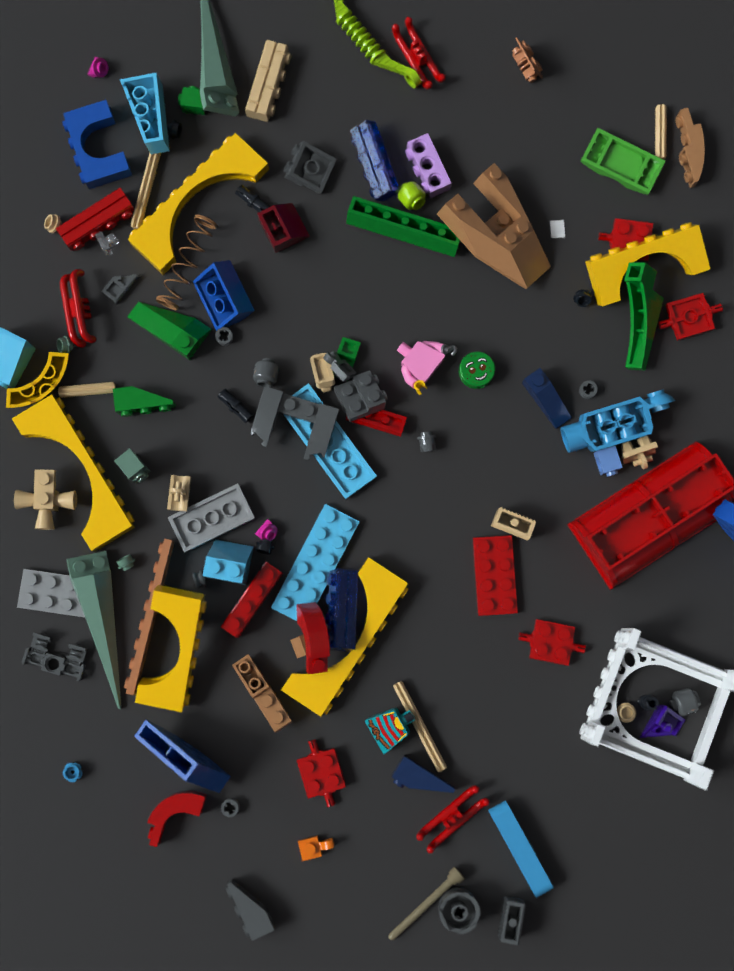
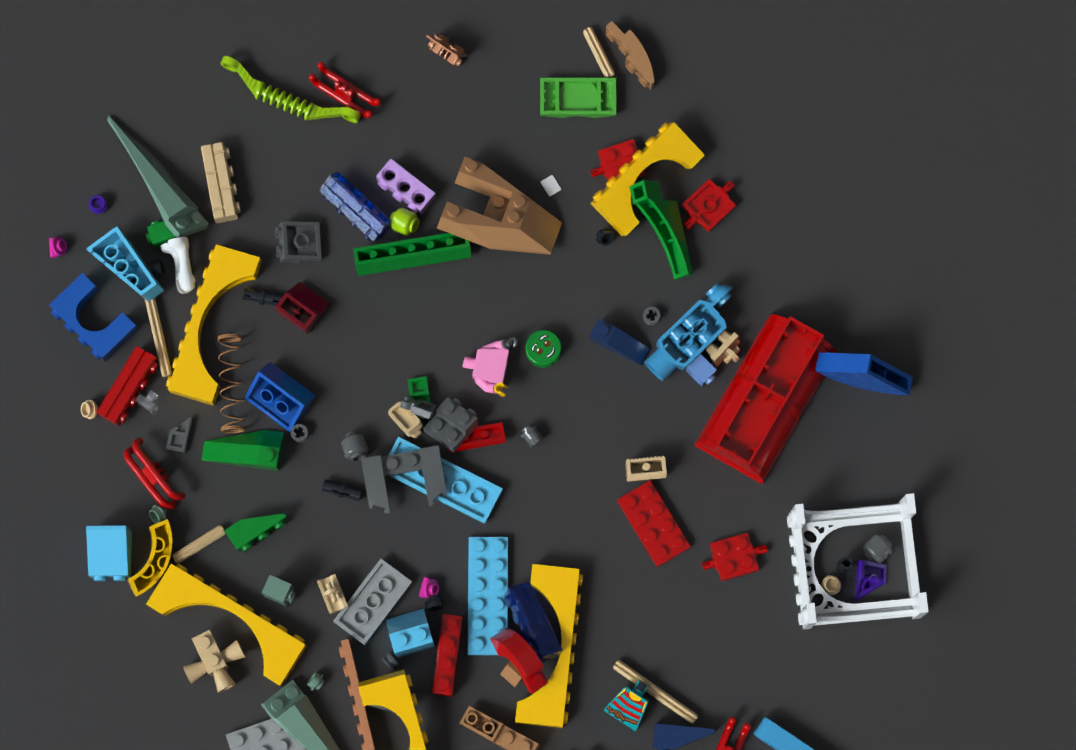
camera: 25 degrees left, 5 degrees down
none -> dark purple plate [88,195,108,214]
none -> white piece [161,237,196,294]

